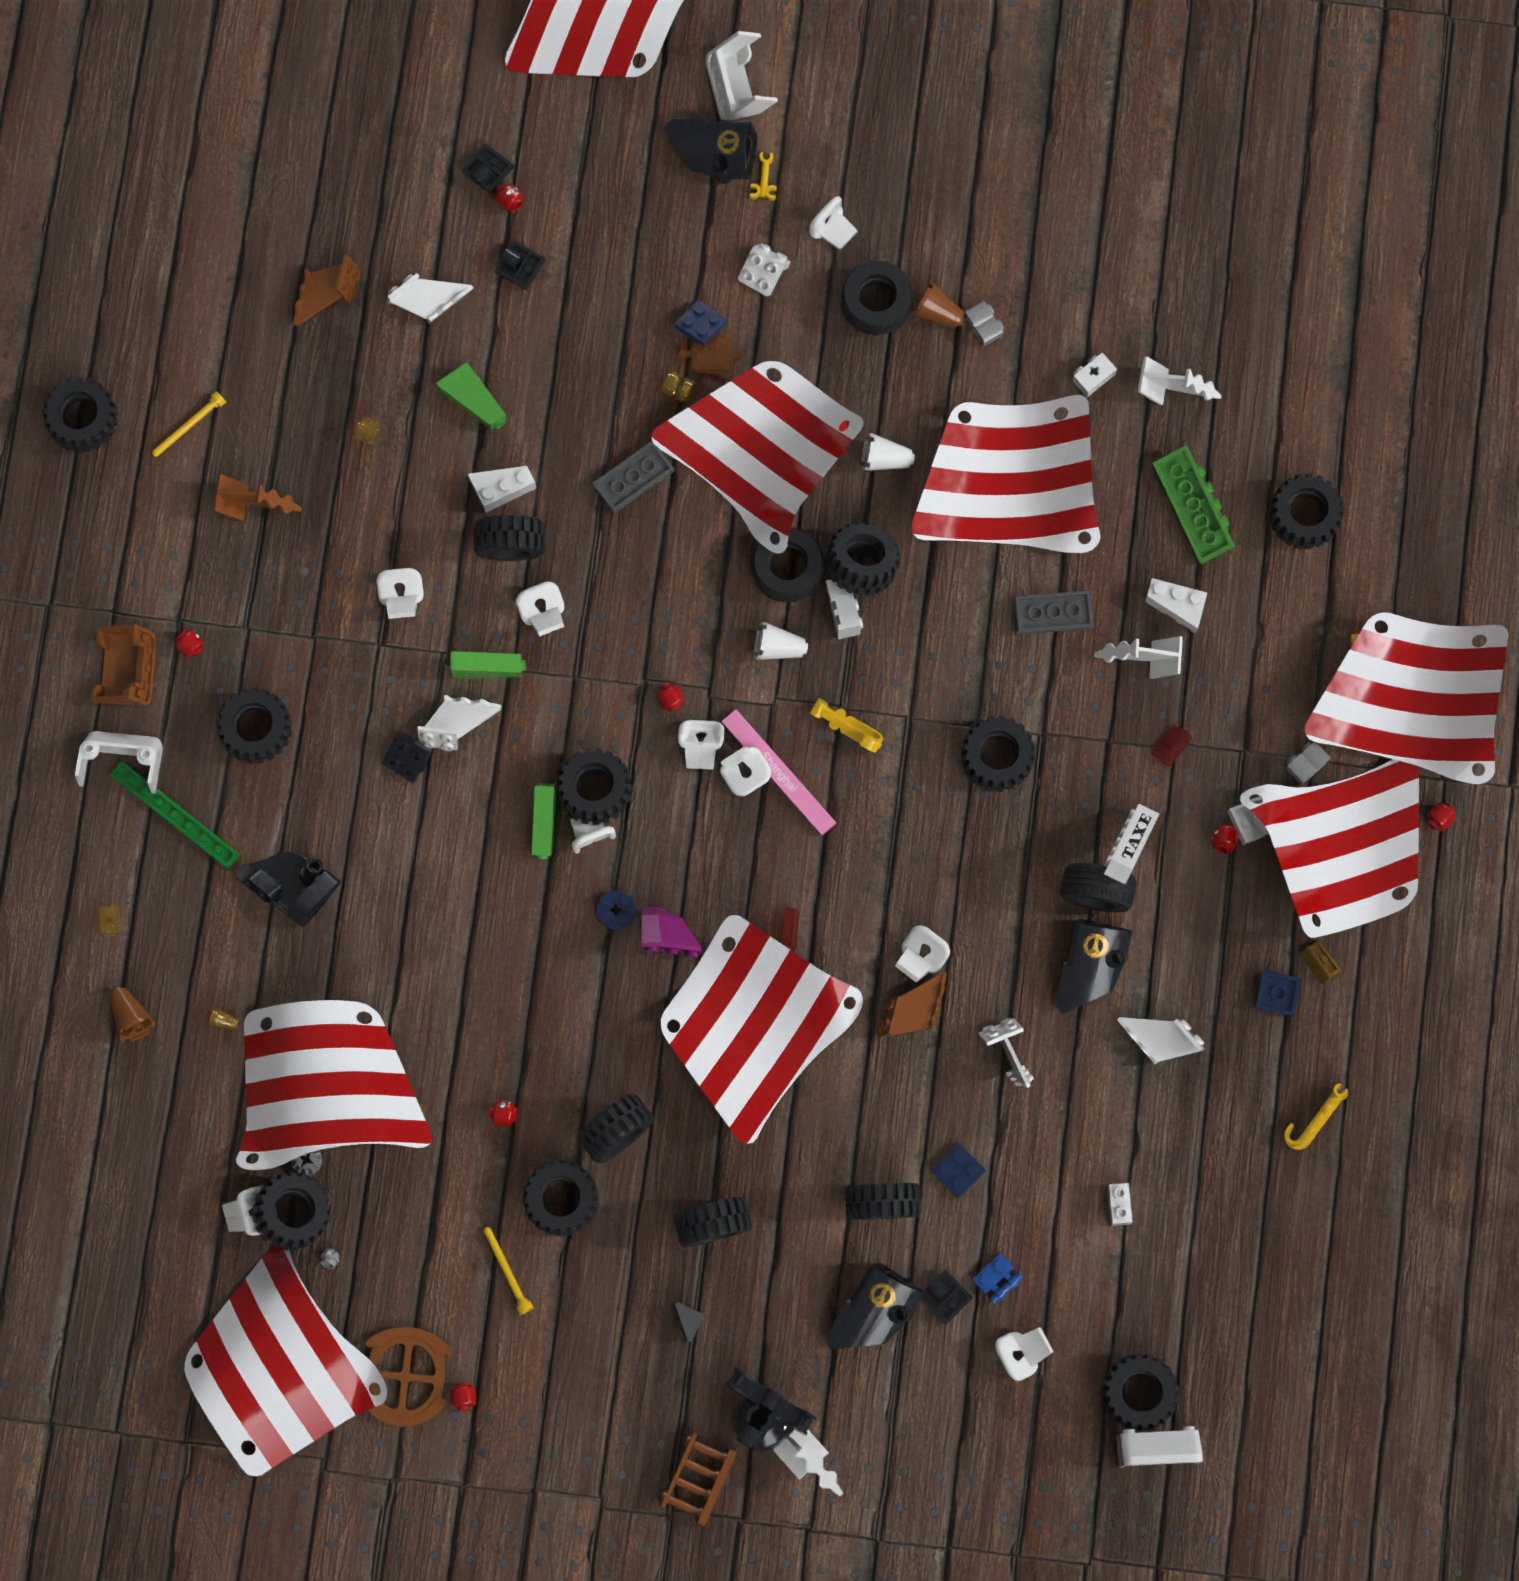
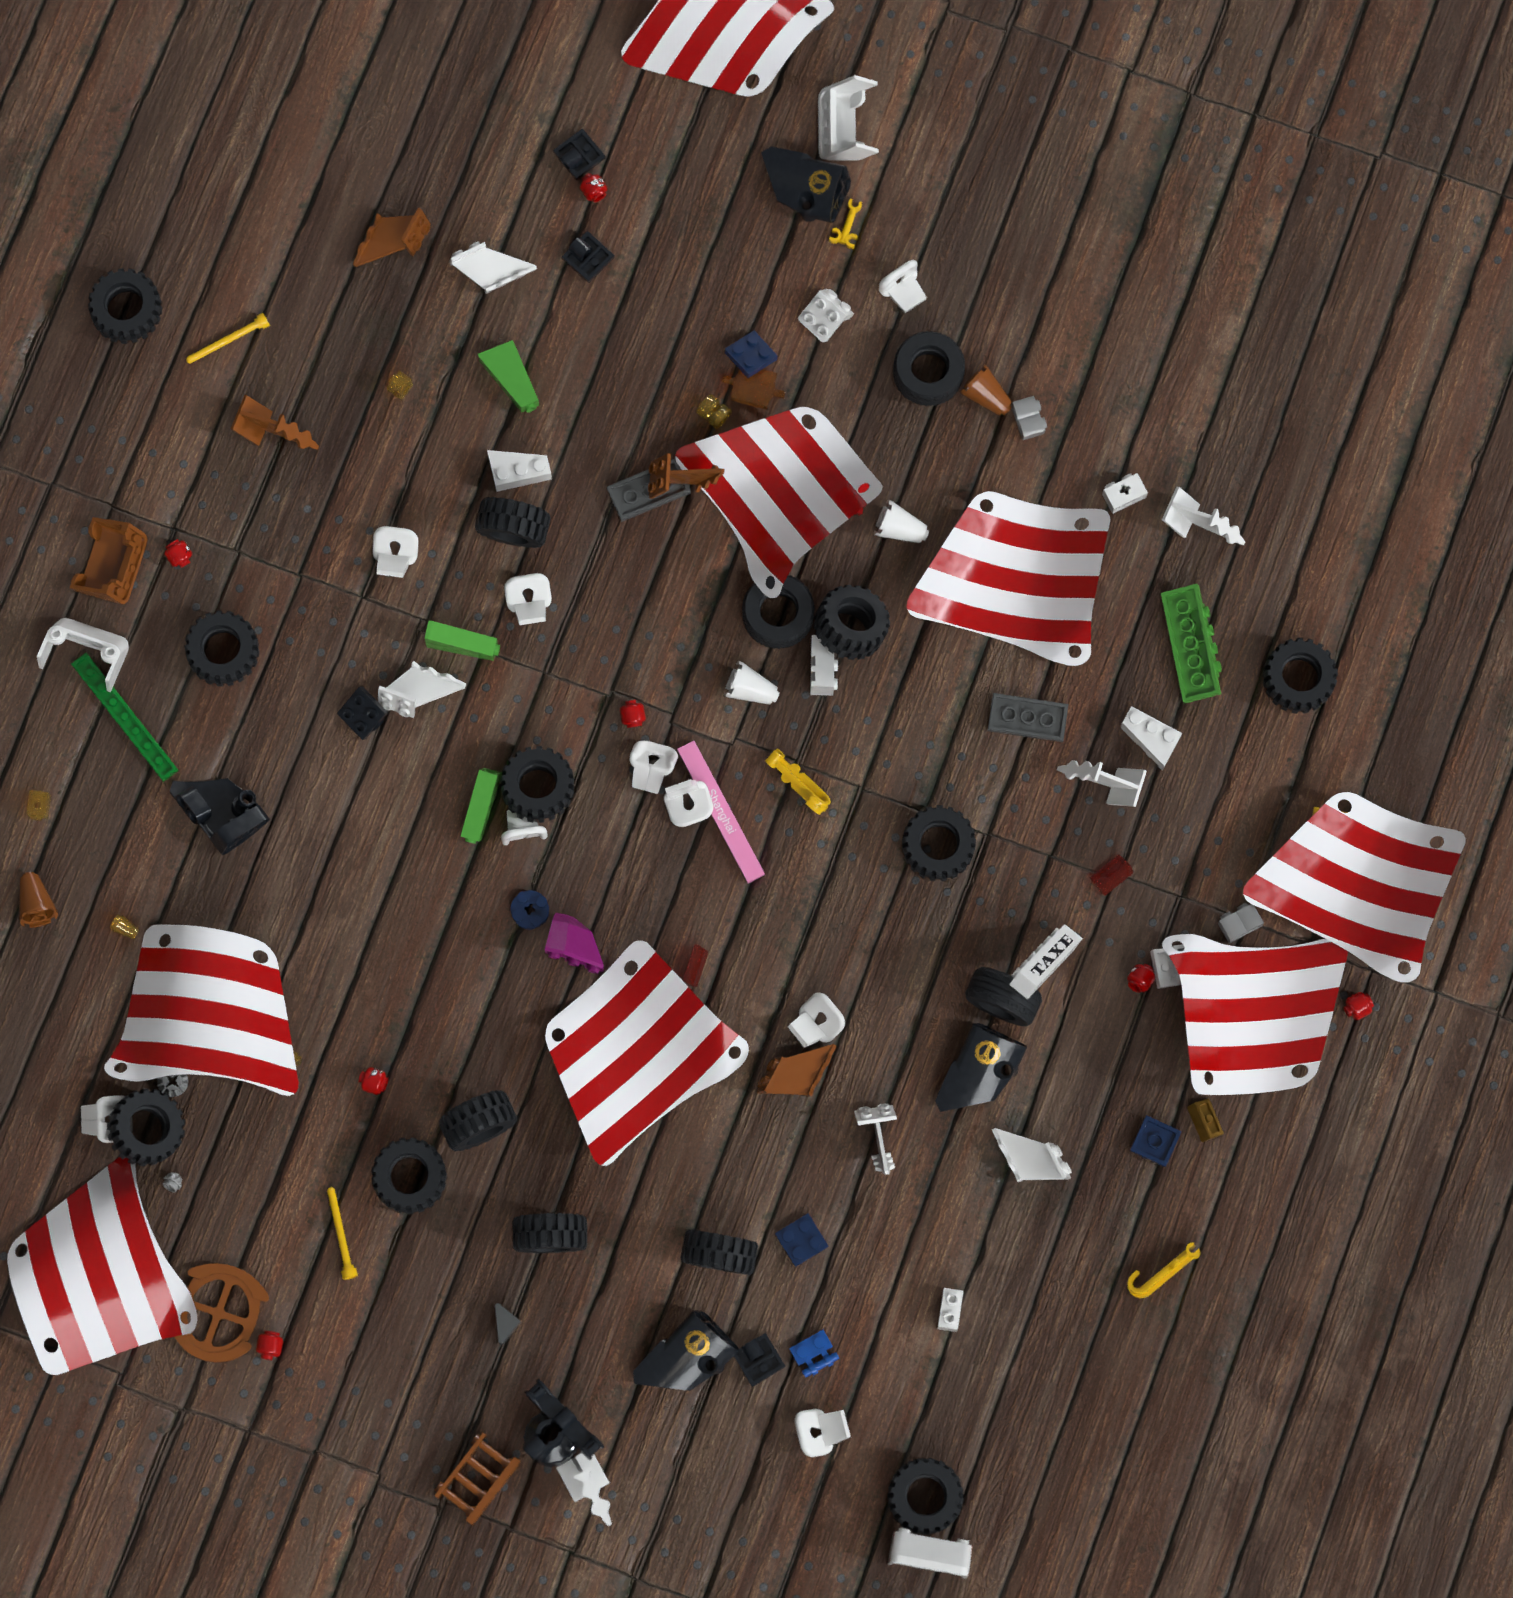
camera: 10 degrees right, 0 degrees up
none -> dark orange piece [648,453,725,499]

